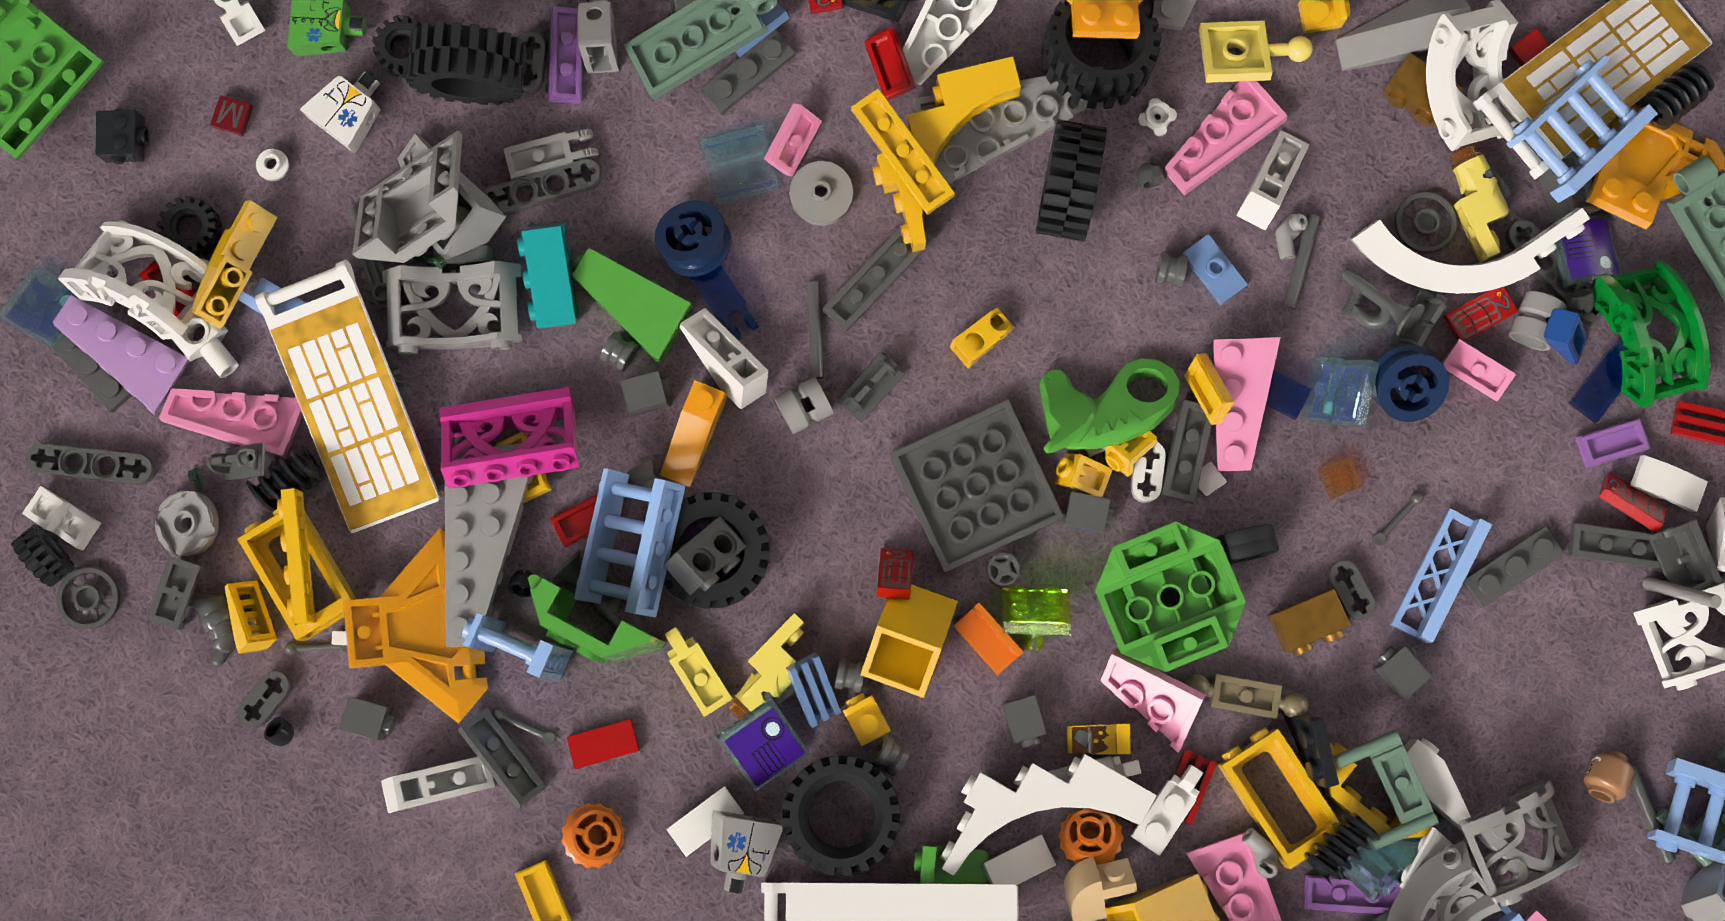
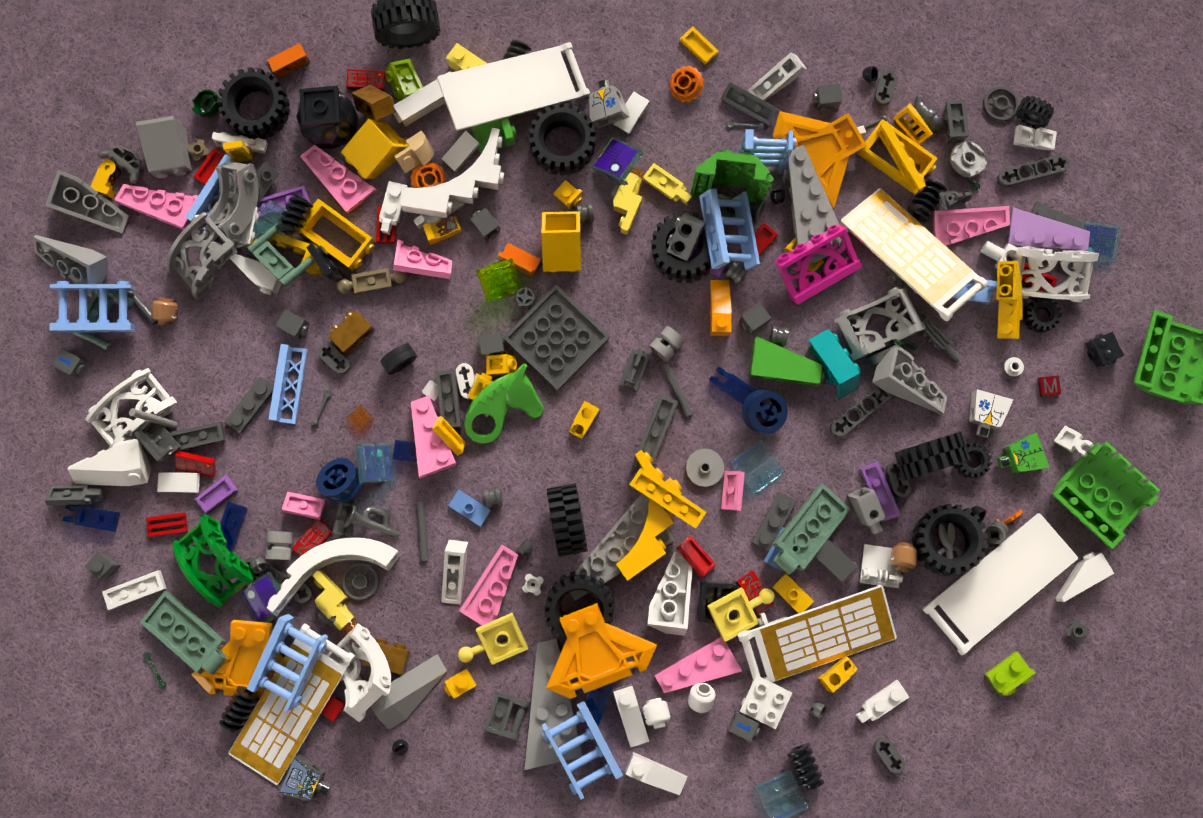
camera: 155 degrees right, 0 degrees up
light grey slope [352,131,462,263] -> none
light grey hinge [503,128,599,180] -> none
red tile [566,719,640,769] -> none
white slope [680,308,768,409] -> none
medium blue tile [786,653,841,728] -> none
dark grey wheel [869,734,910,776] -> none
tile [877,548,914,600] -> none
bright green piece [1095,522,1246,672] -> none
light grey arm [1242,828,1278,878] -> none
light grey arm [1275,213,1308,260] -> none
blue slope [1544,308,1588,365] -> none

